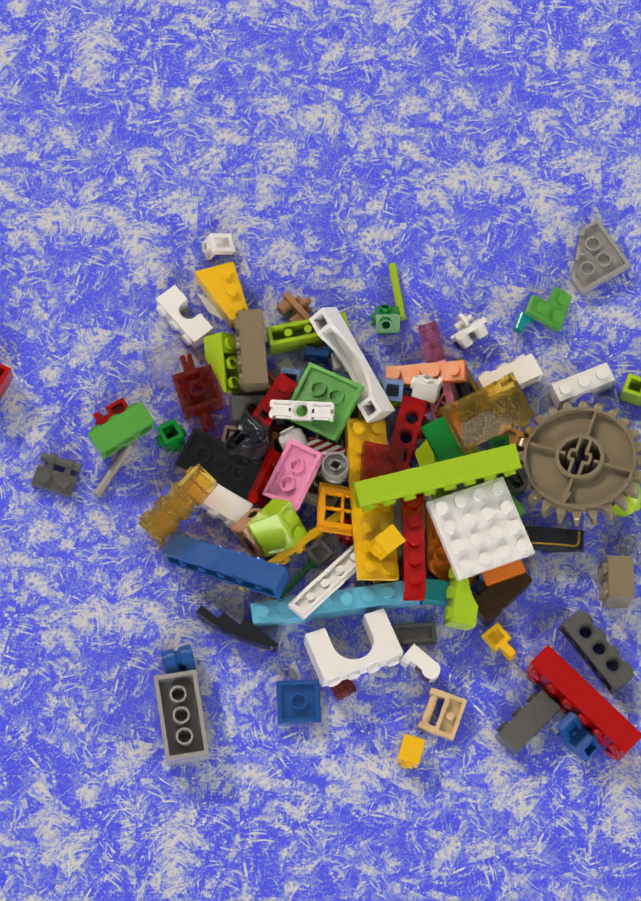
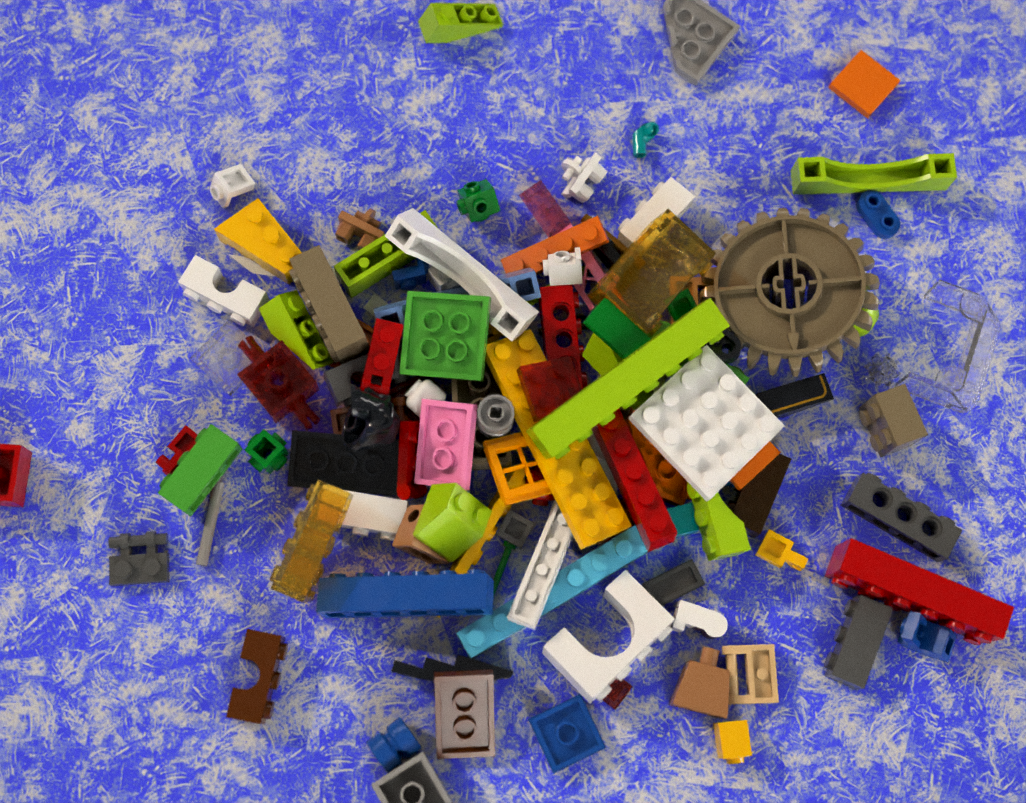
camera: 25 degrees left, 5 degrees up
white piece [269,400,335,422] -> none
sticker [306,437,346,456] -> none
yellow brick [368,524,406,561] -> none
lime bar [388,263,406,321] -> none
bright green plate [524,287,572,332] -> none
white arch [548,362,615,410] -> none
none -> reddish brown arch [226,629,288,724]
none -> lime slope [418,3,503,43]
none -> plate [434,670,495,759]
none -> medium nougat torso [669,647,730,719]

